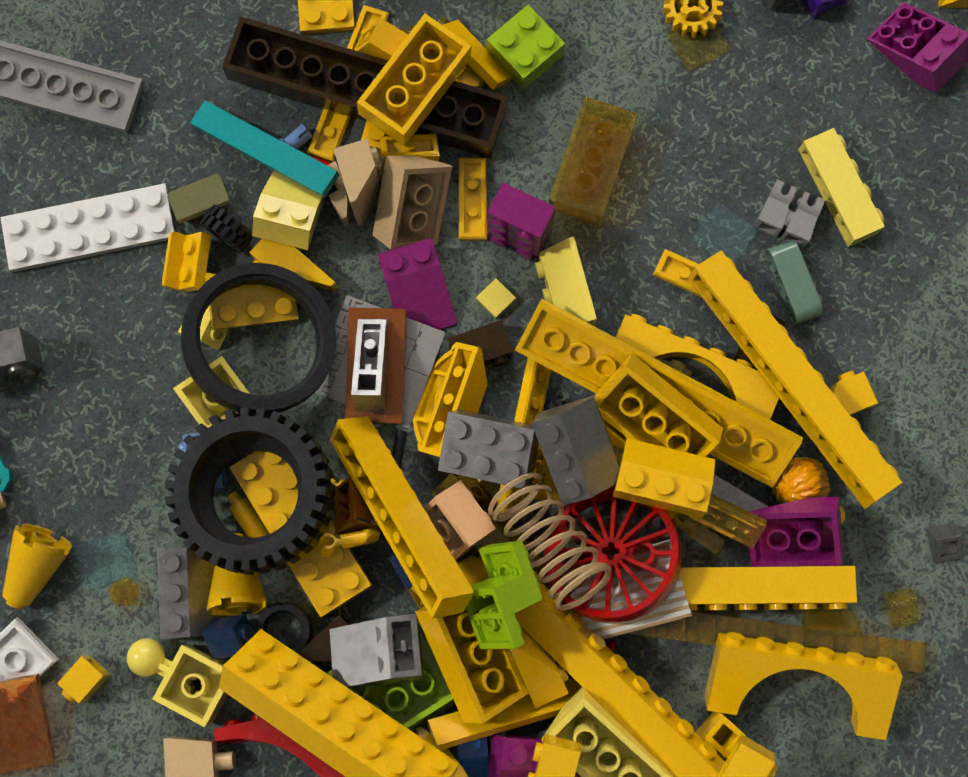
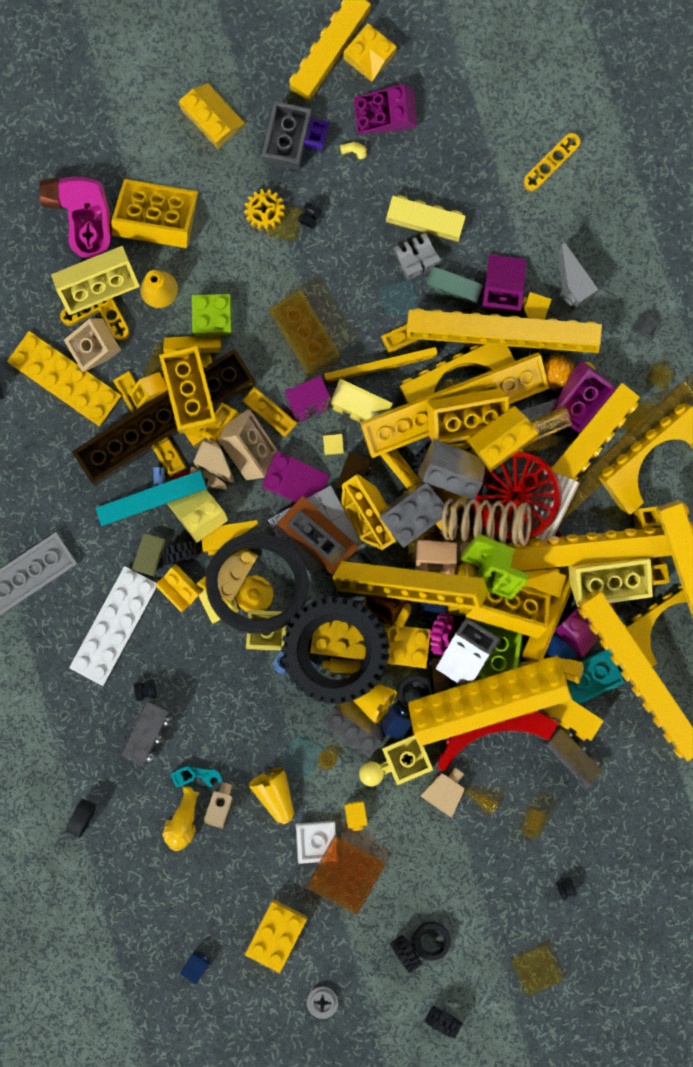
camera: 55 degrees left, 5 degrees up
none -> black wheel [134,679,157,701]
none -> yellow tile [235,575,273,612]
none -> black wheel [297,203,322,229]
none -> yellow tile [324,347,437,384]
none -> light yellow arm [340,142,367,159]
none -> dark pink gear [429,613,456,655]
none -> magenta slope [481,254,526,315]
none -> light grey slope [557,243,598,310]

